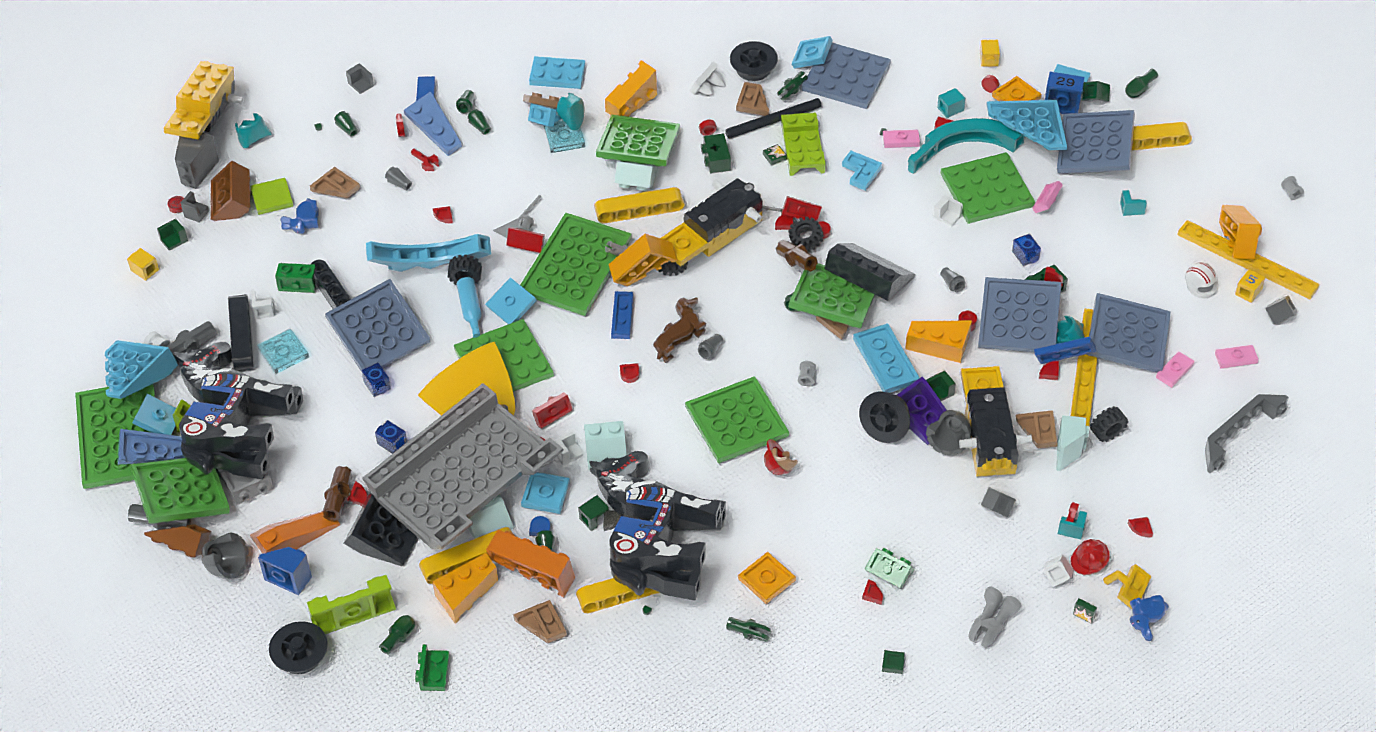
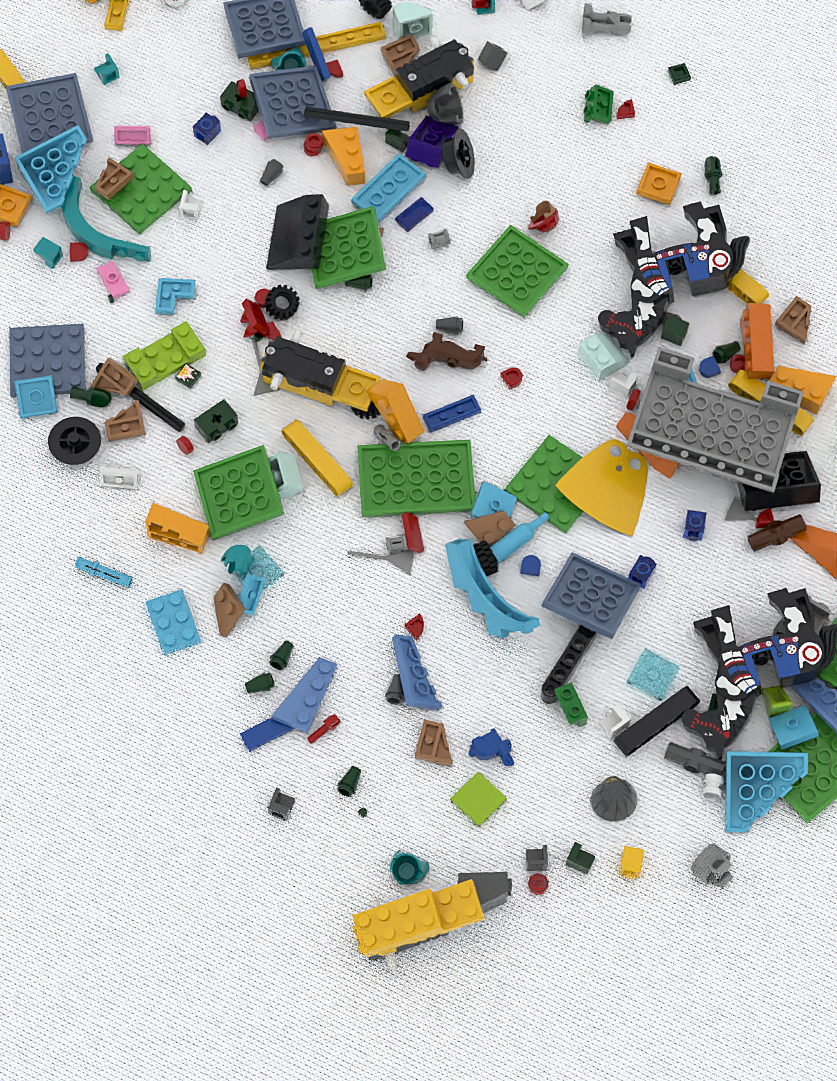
camera: 120 degrees left, 15 degrees up
dark orange slope [211,161,251,221] -> none
red bar [411,148,439,171] -> none
red tile [532,392,573,429] -> none
reddish brown piece [775,240,818,272] -> none
none -> medium azure pin [75,556,133,588]
none -> medium nougat wing [90,358,139,395]
none -> medium nougat wing [95,157,134,200]
none -> black axle [304,106,410,132]
none -> medium blue wing [392,634,443,711]
none -> clear blue tile [395,197,434,232]
none -> medium nougat wing [463,510,516,547]
none -> blue tile [520,555,541,576]
none -> dark grey hair [590,776,638,822]
none -> light grey piece [691,843,733,888]

